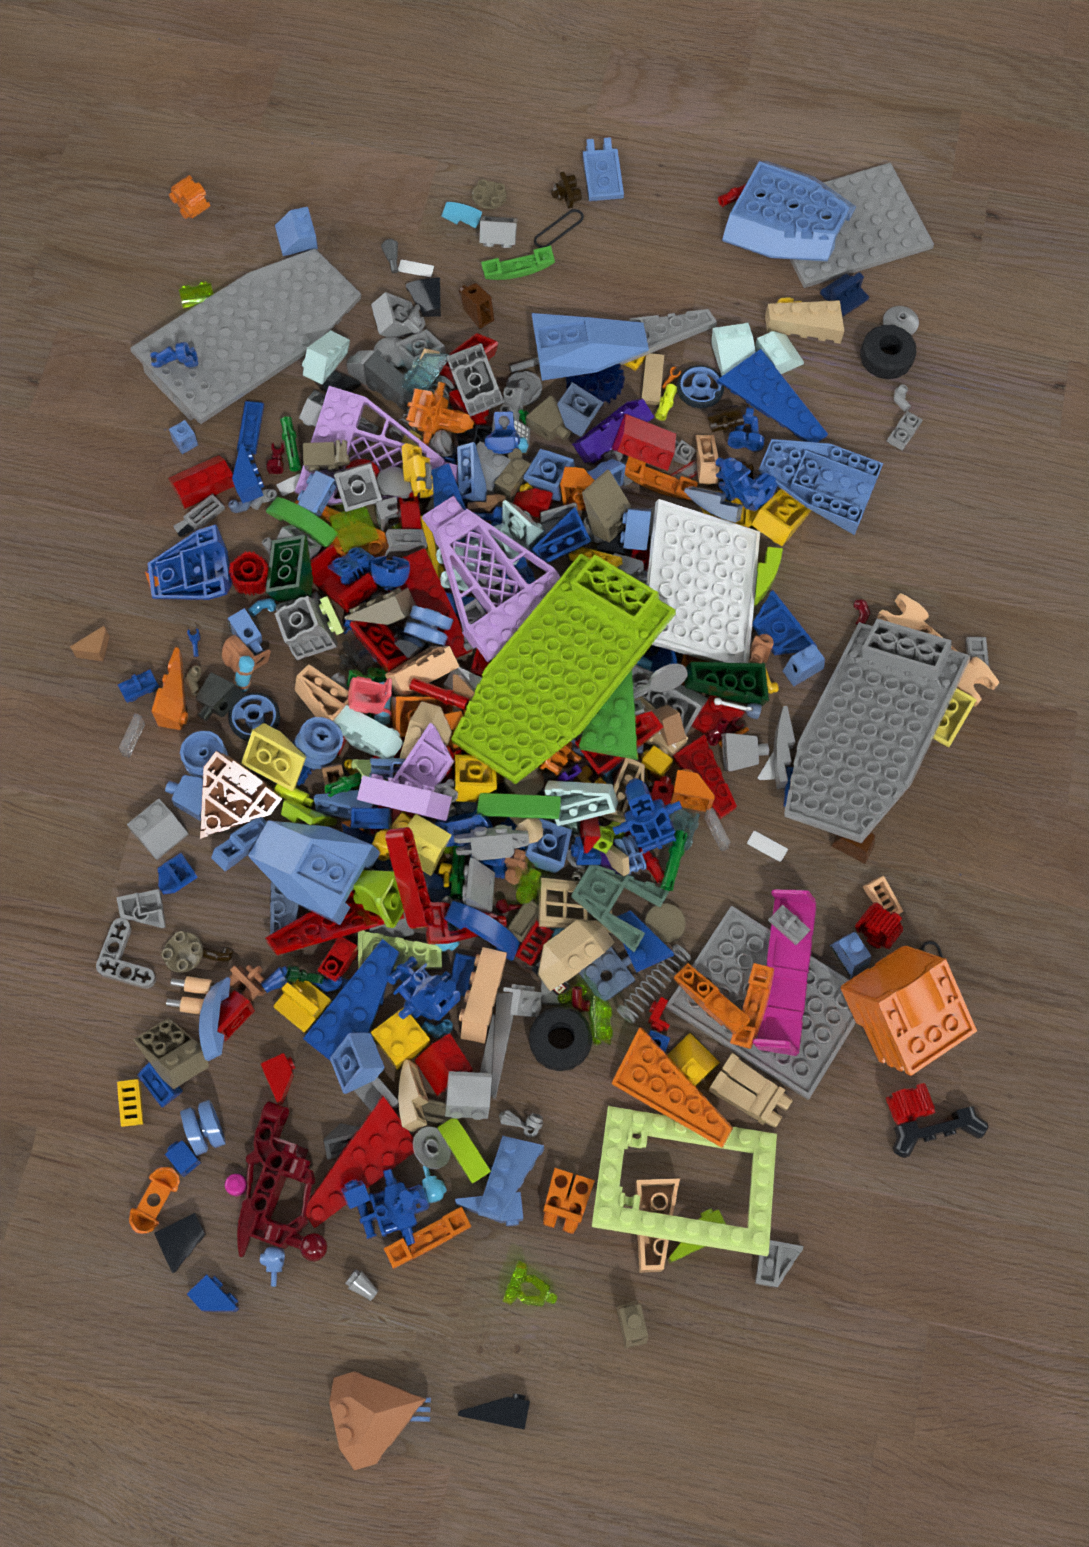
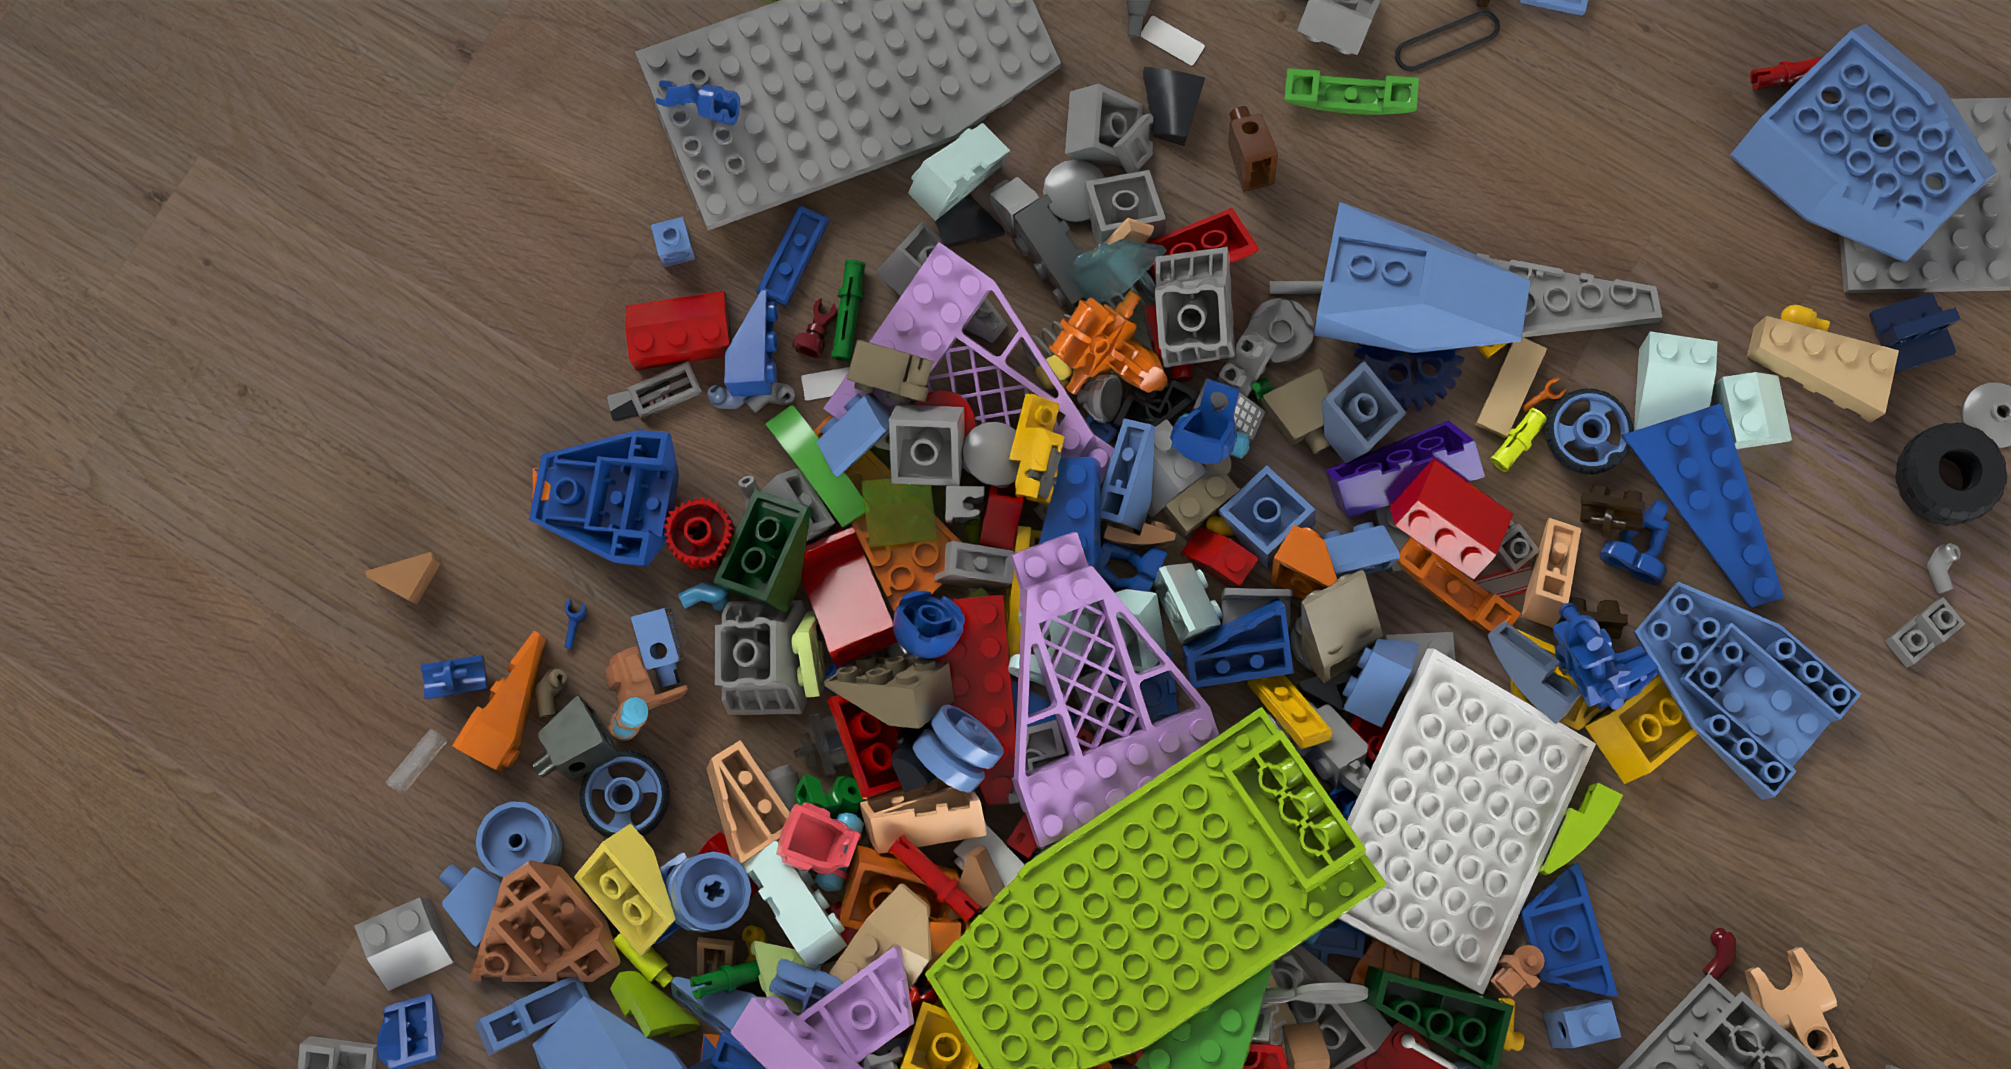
camera: 25 degrees right, 10 degrees up
blue hinge [327,547,375,585] -> none

